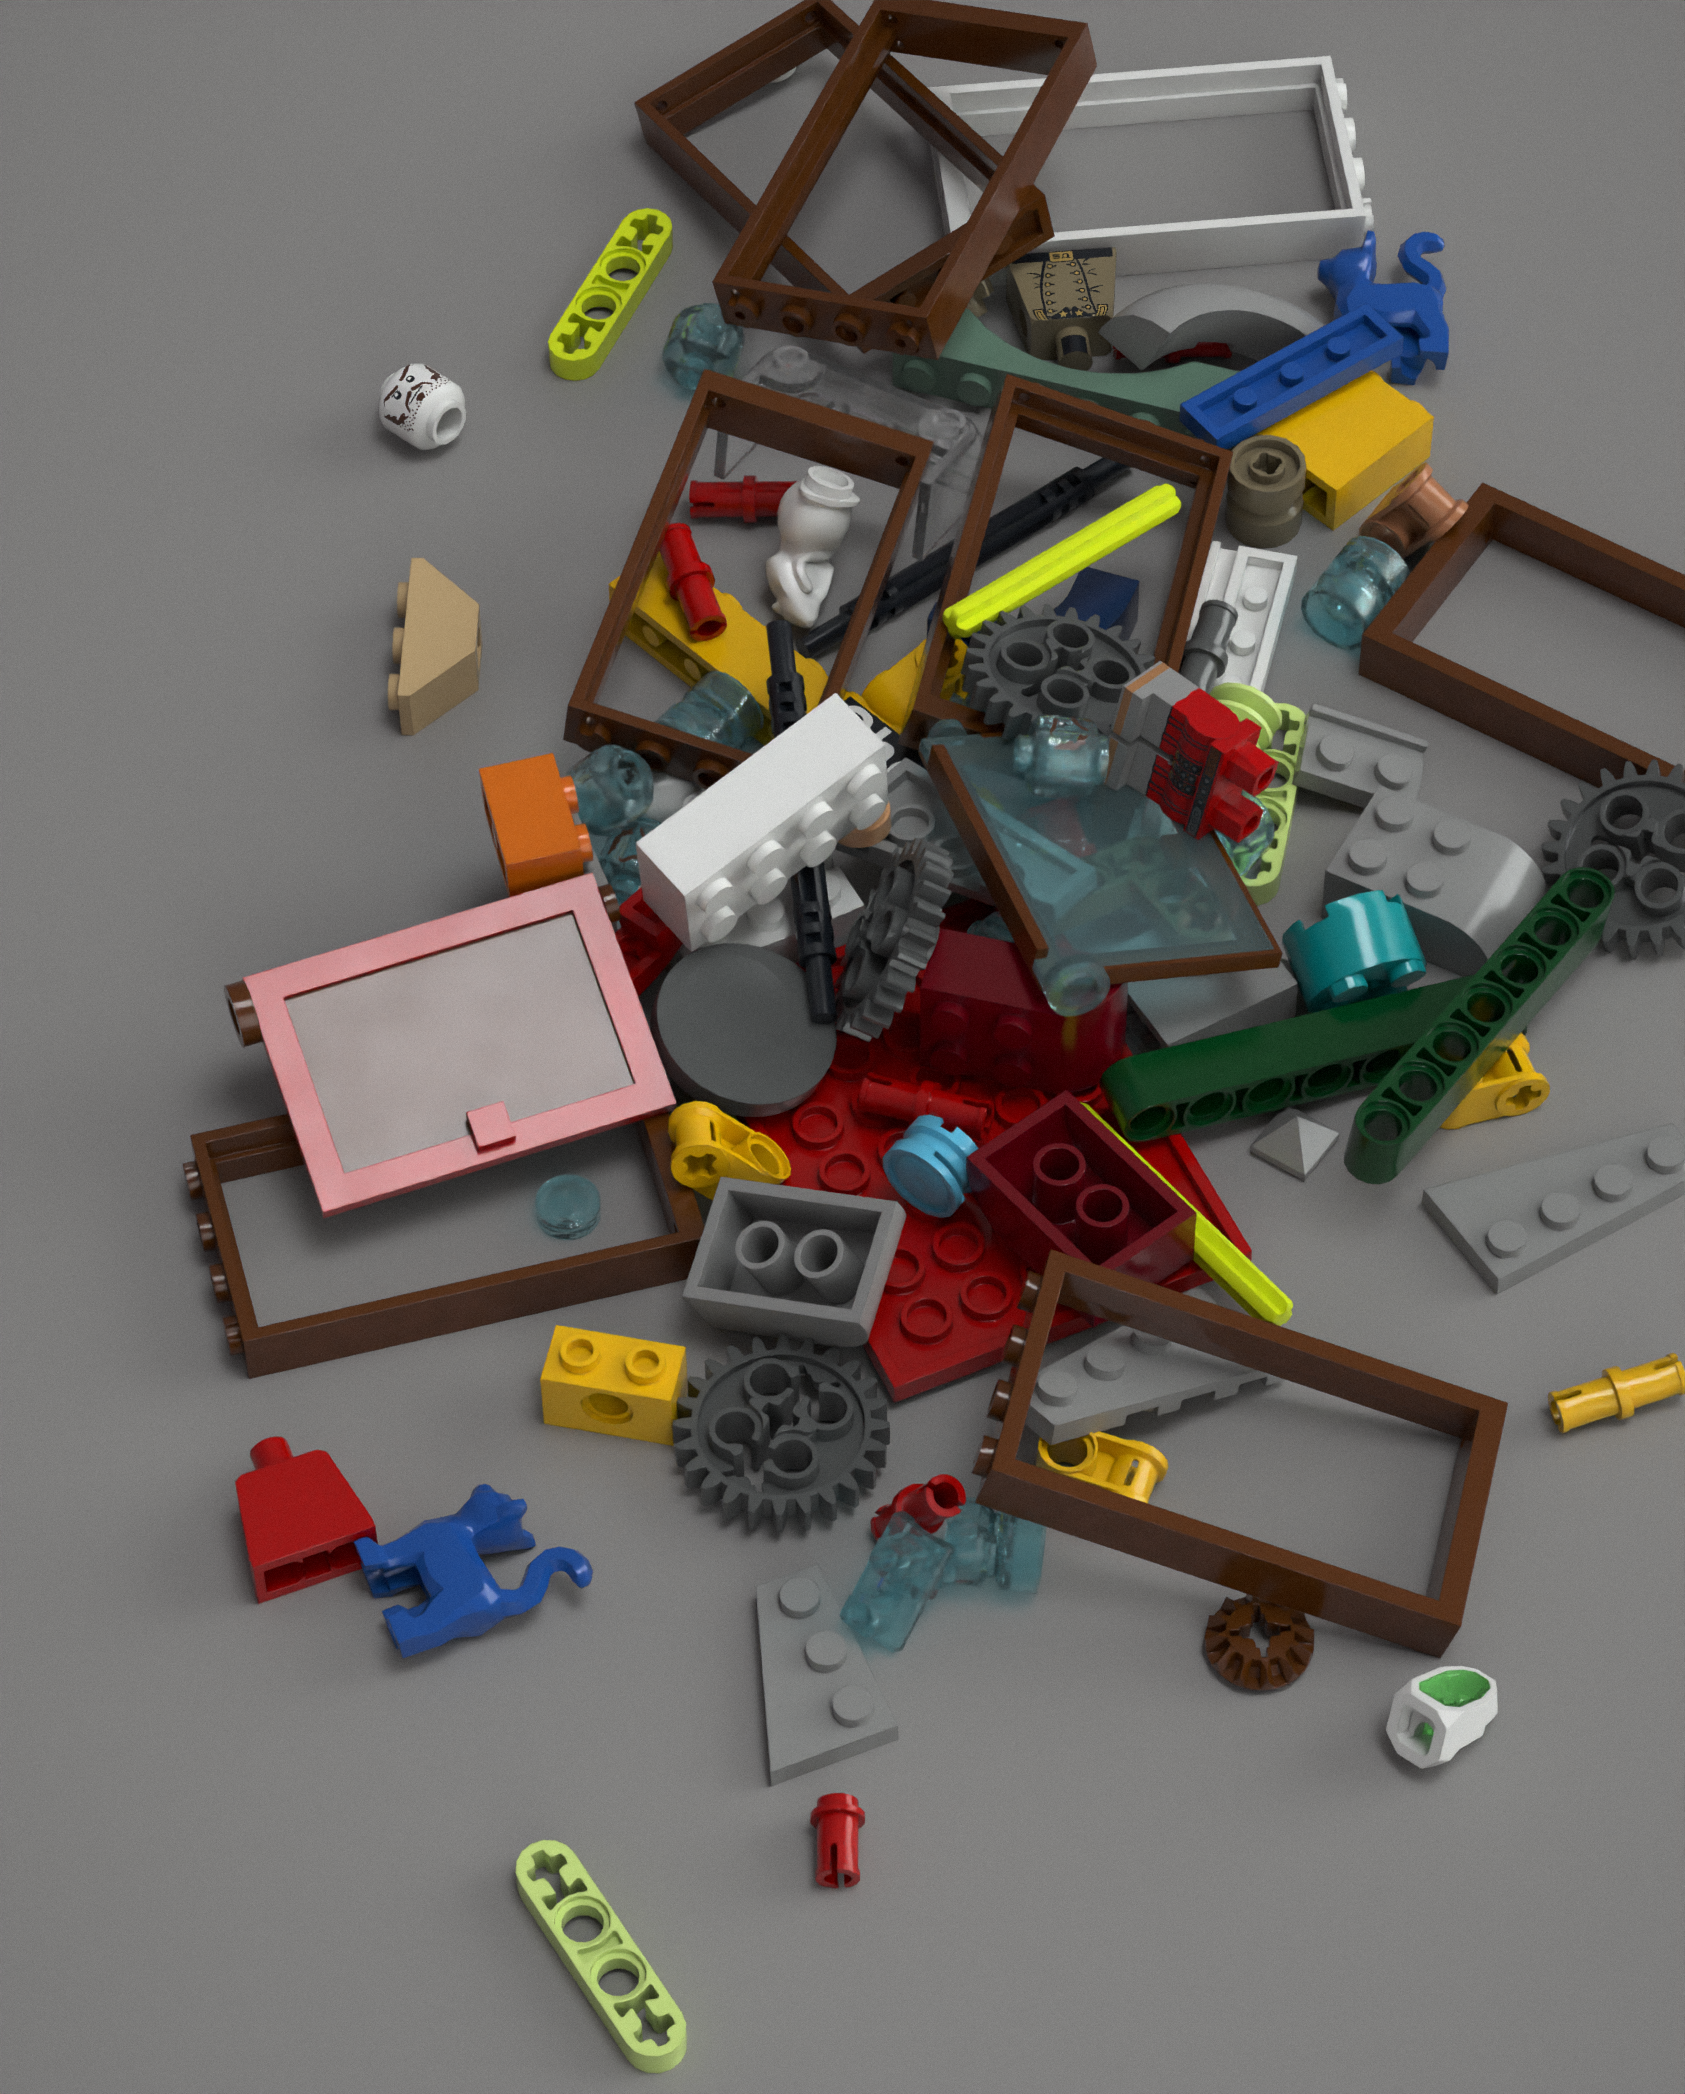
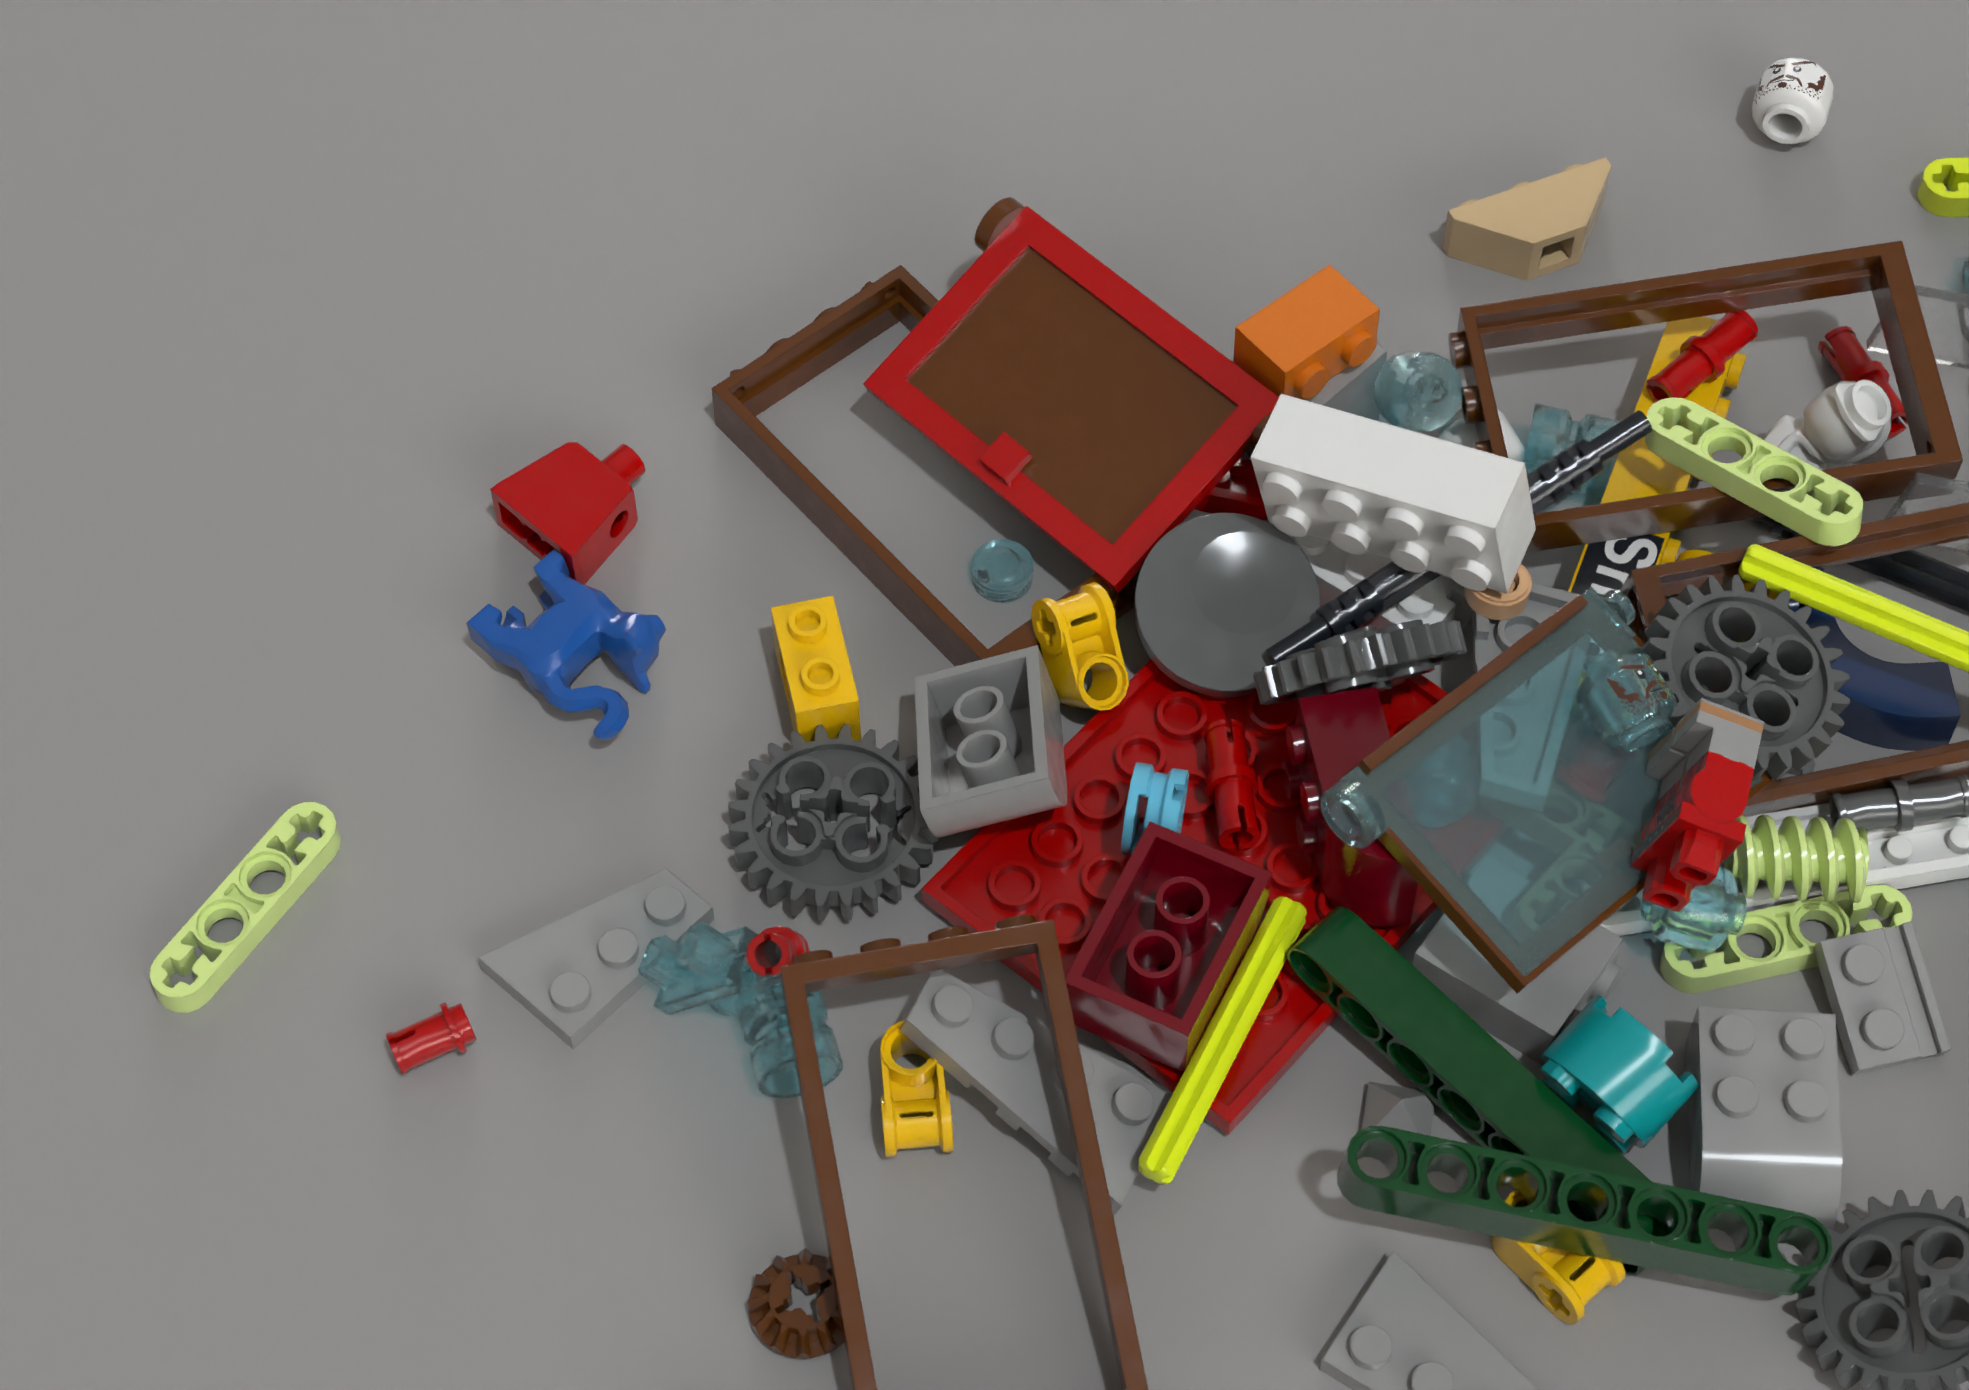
camera: 65 degrees right, 5 degrees up
none -> yellowish green beam [1645,397,1863,546]

